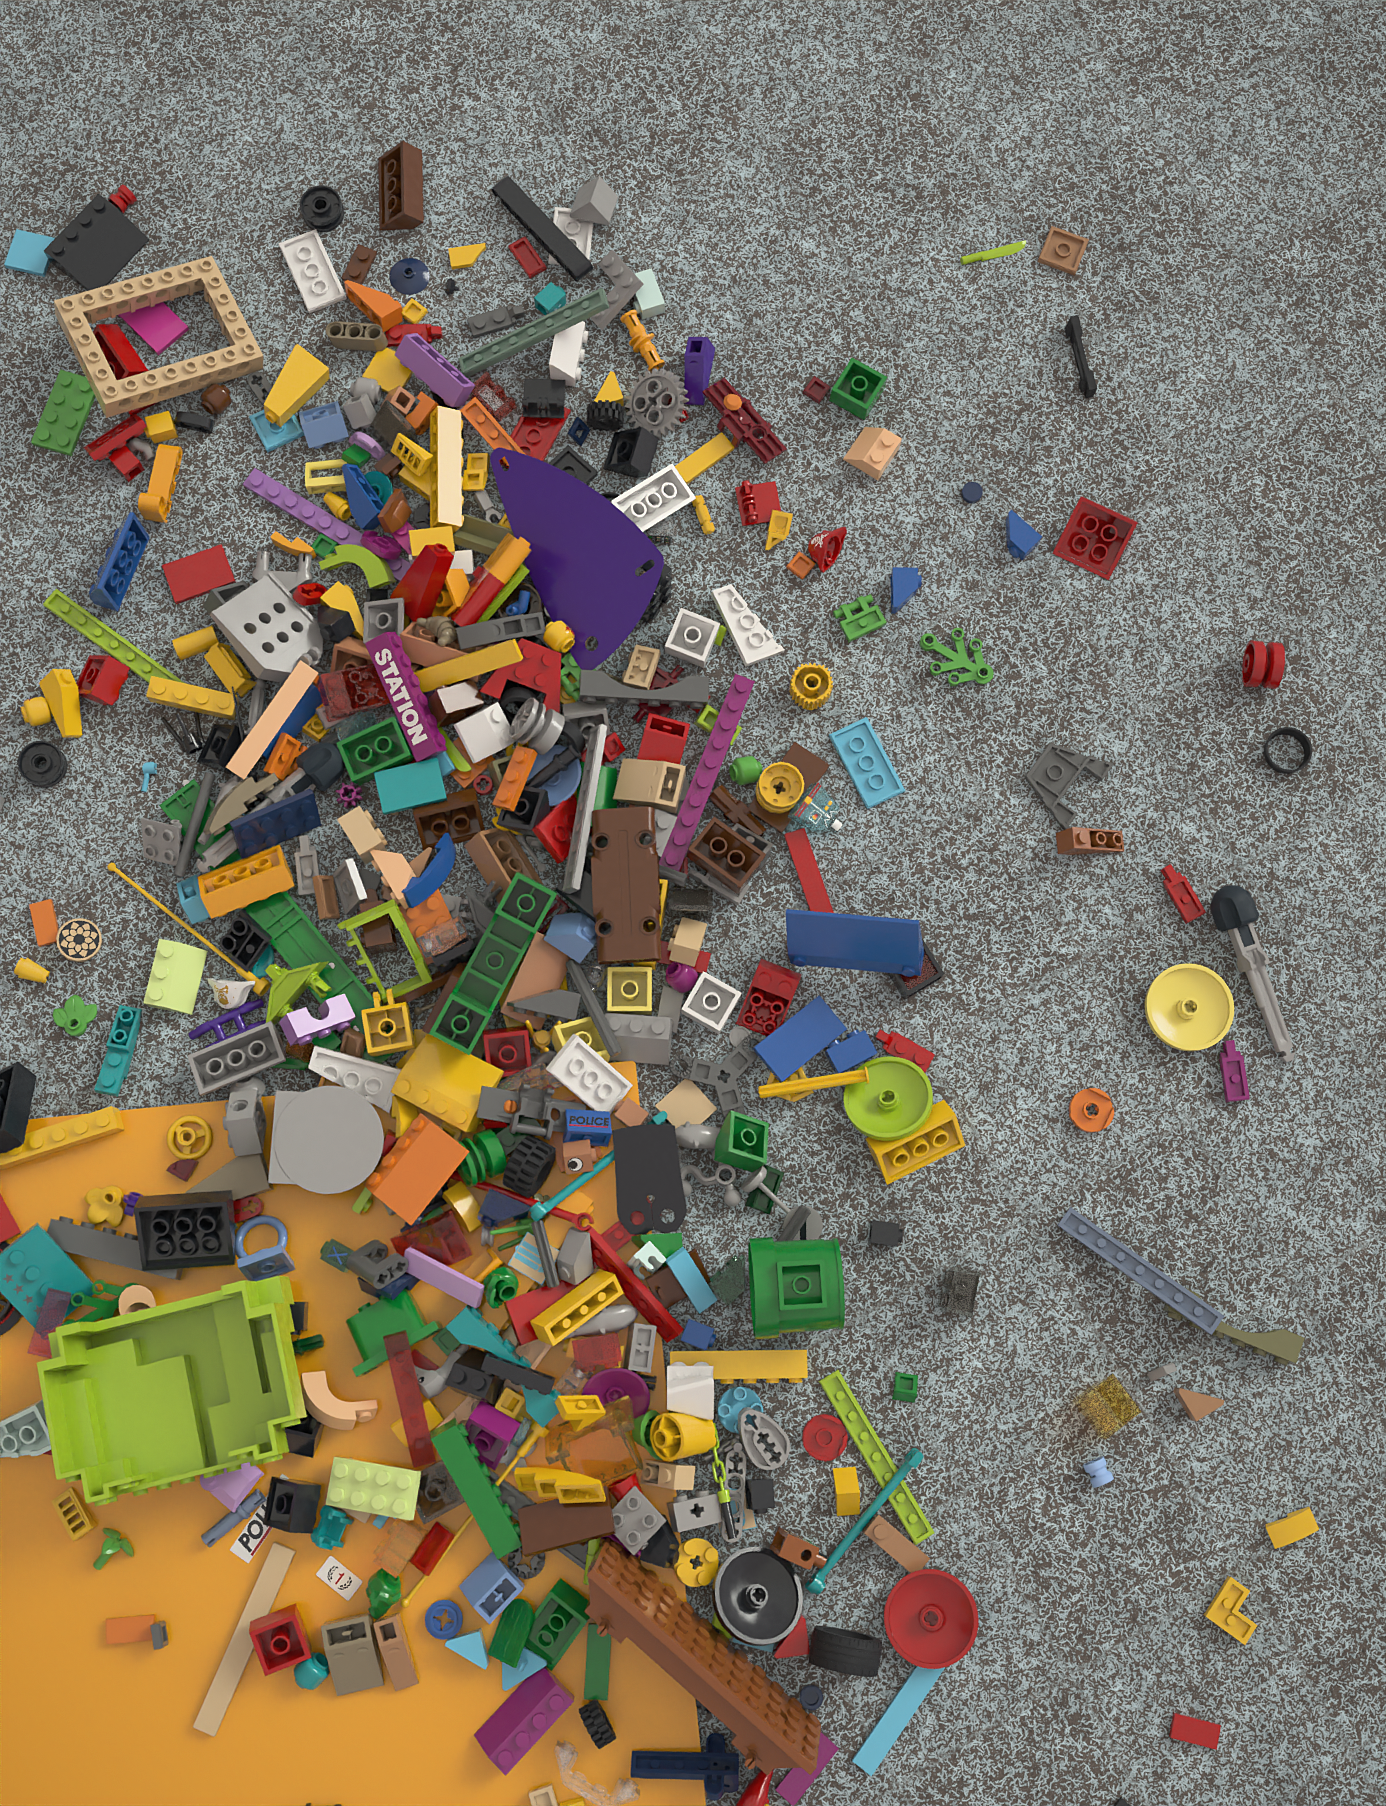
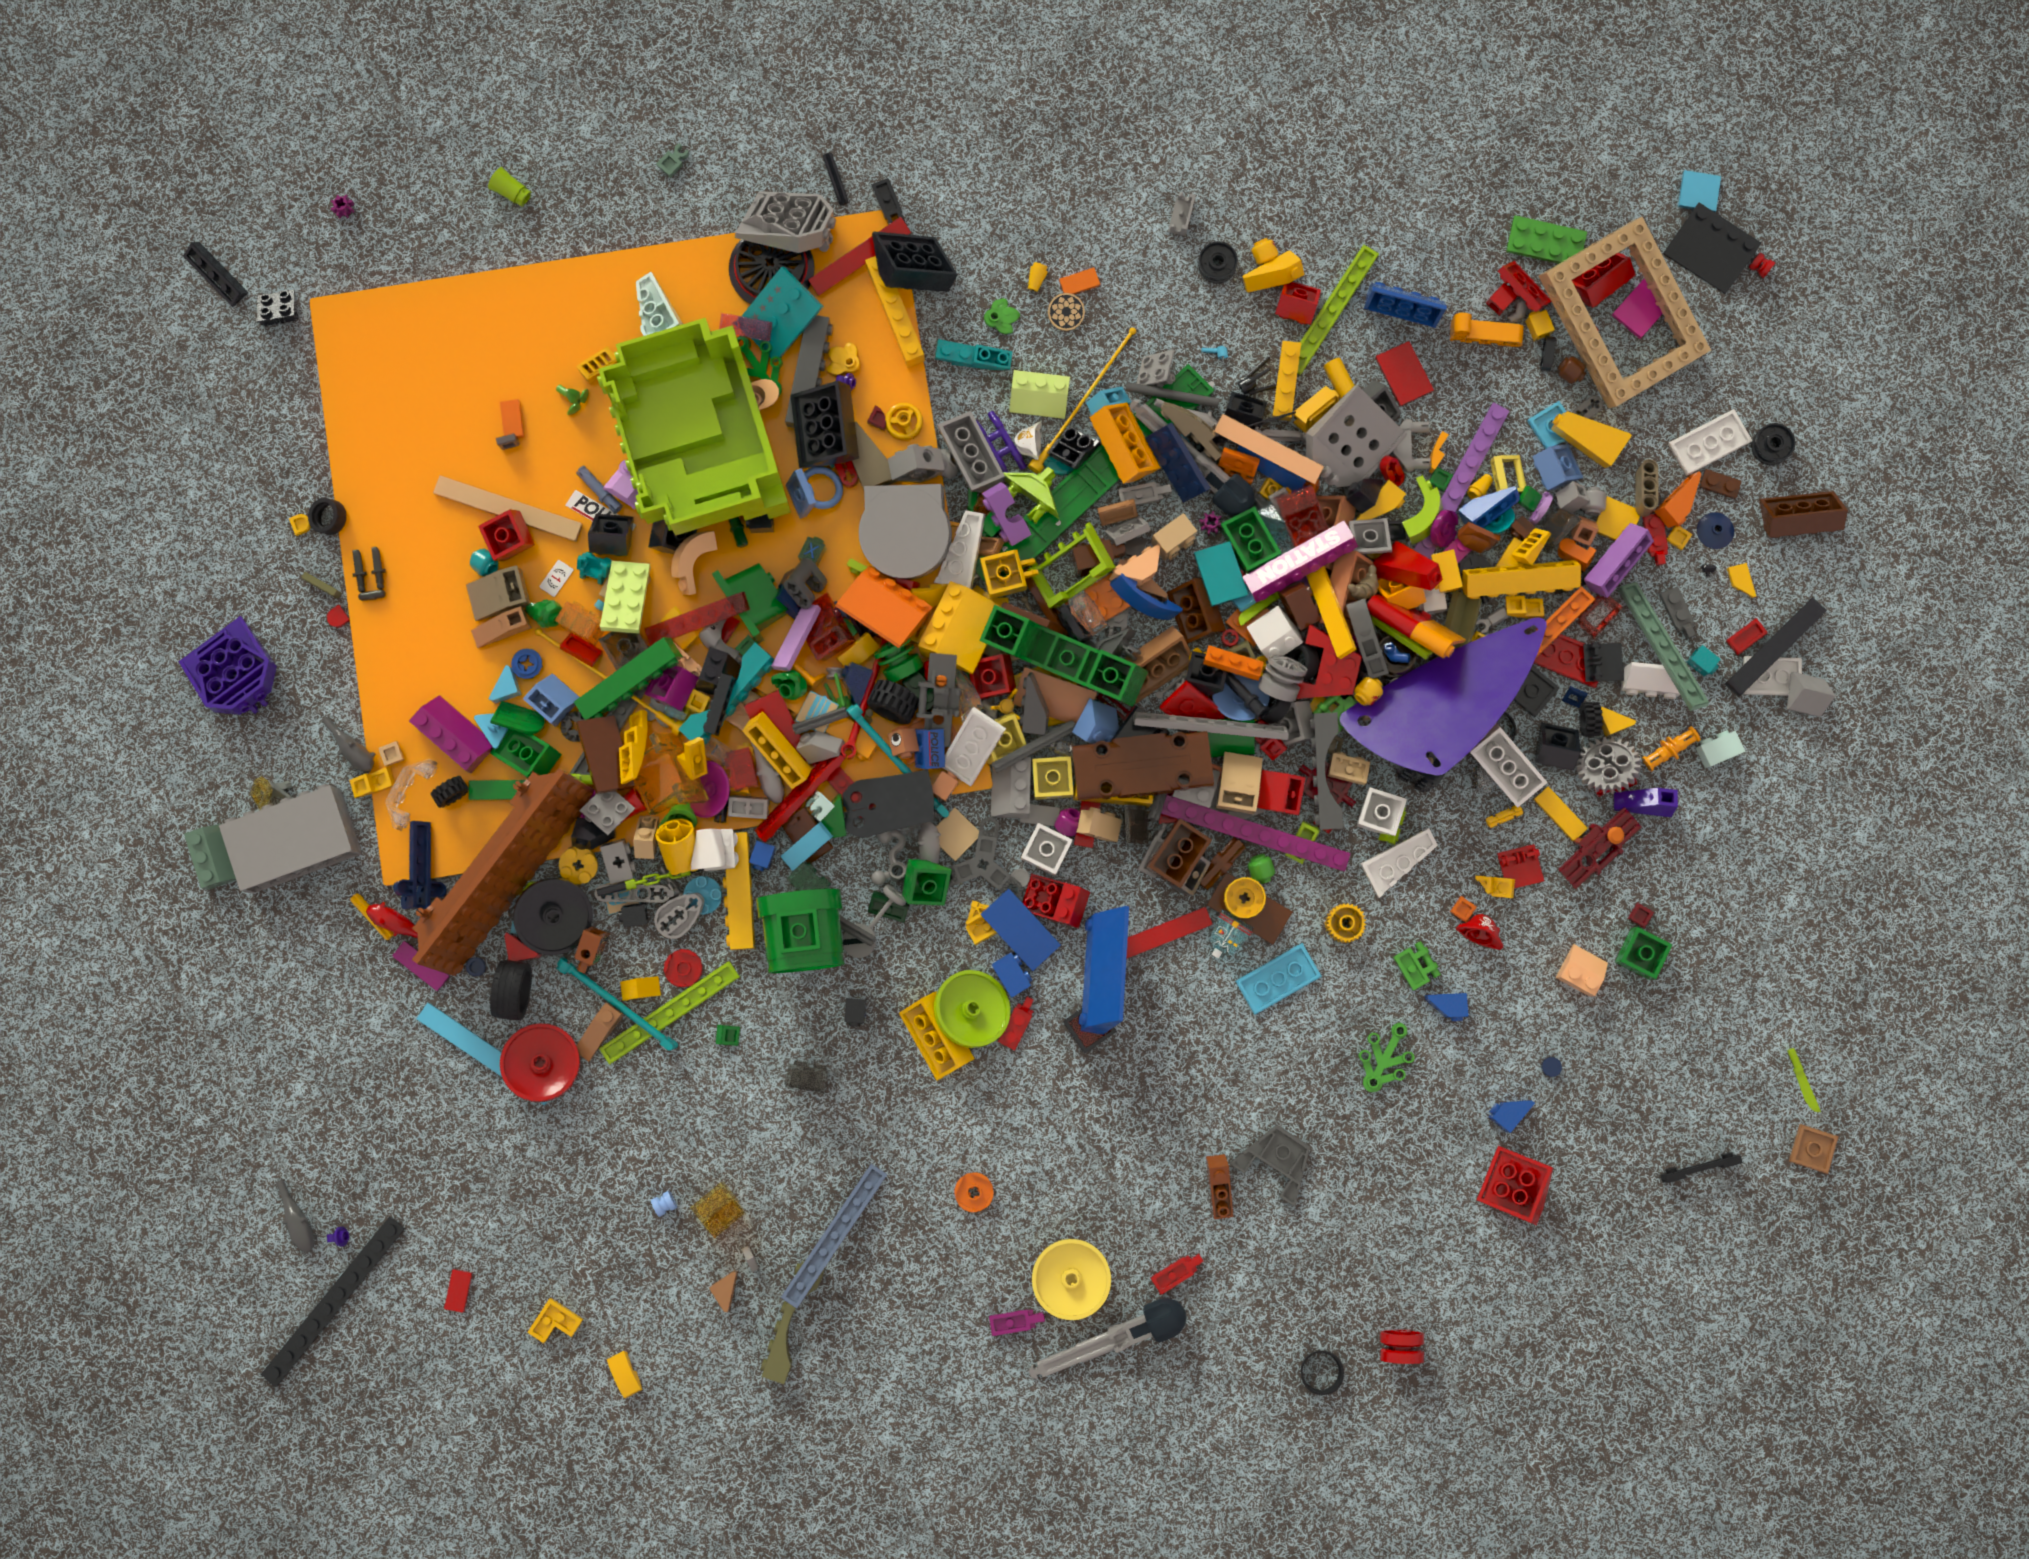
camera: 90 degrees right, 5 degrees up
light grey plate [590,249,644,330] -> none
yellow axle [758,1066,869,1098] -> none

